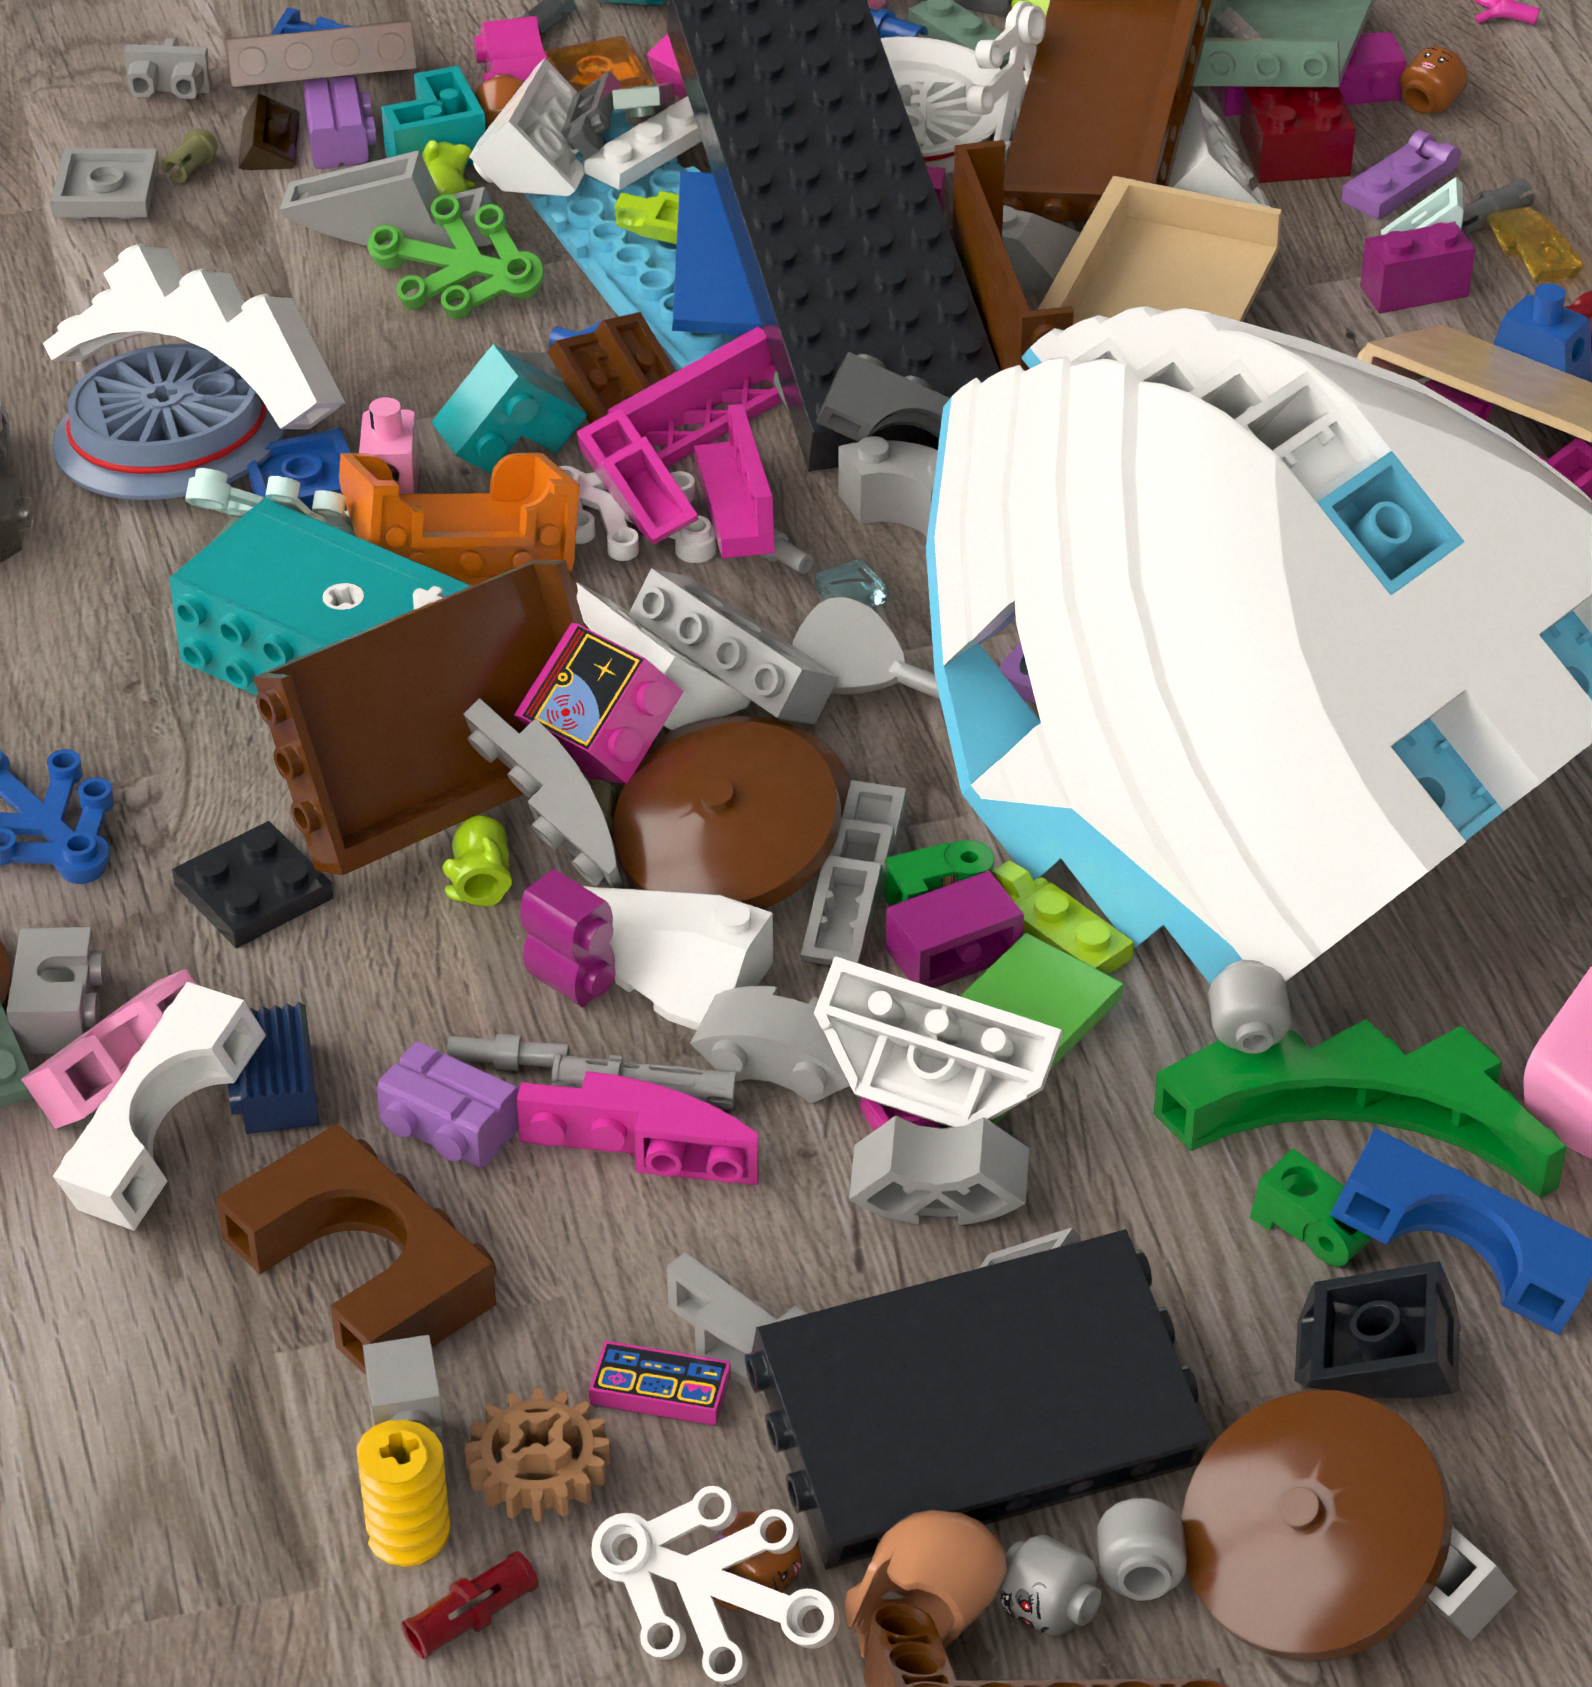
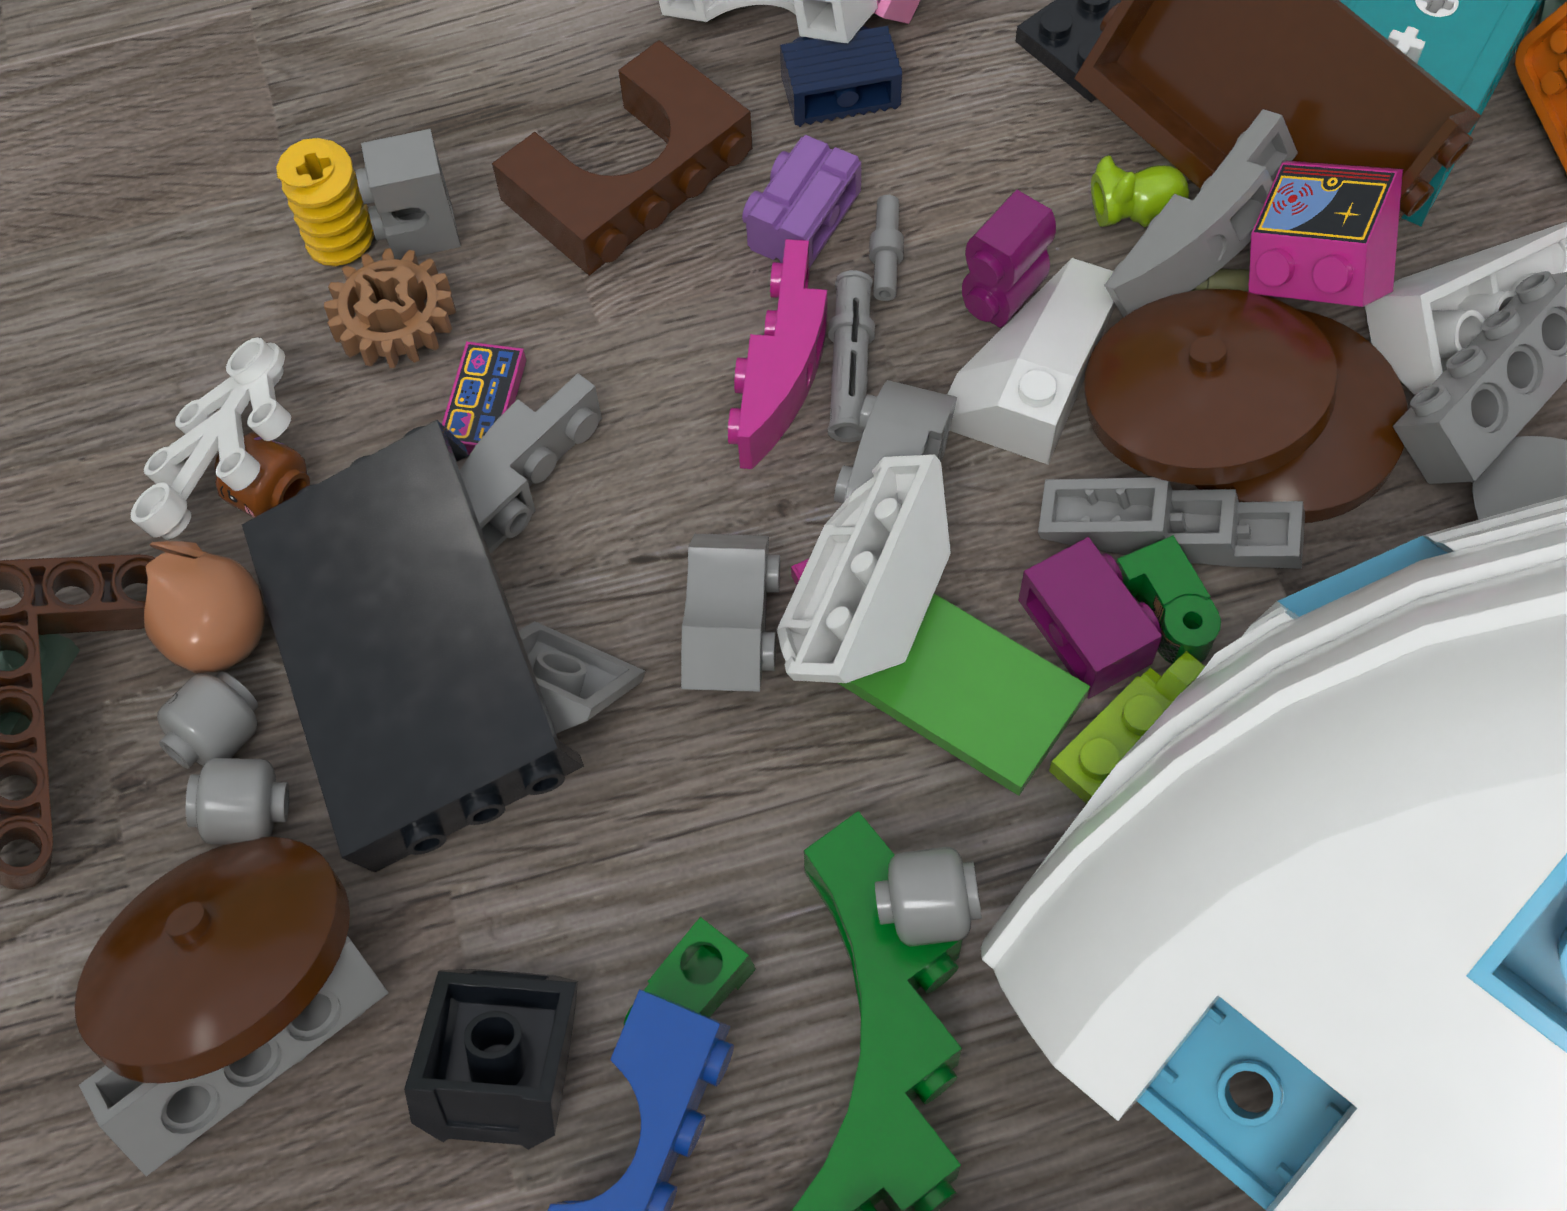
camera: 90 degrees right, 20 degrees up
dark red pin [401,1551,539,1659] -> none

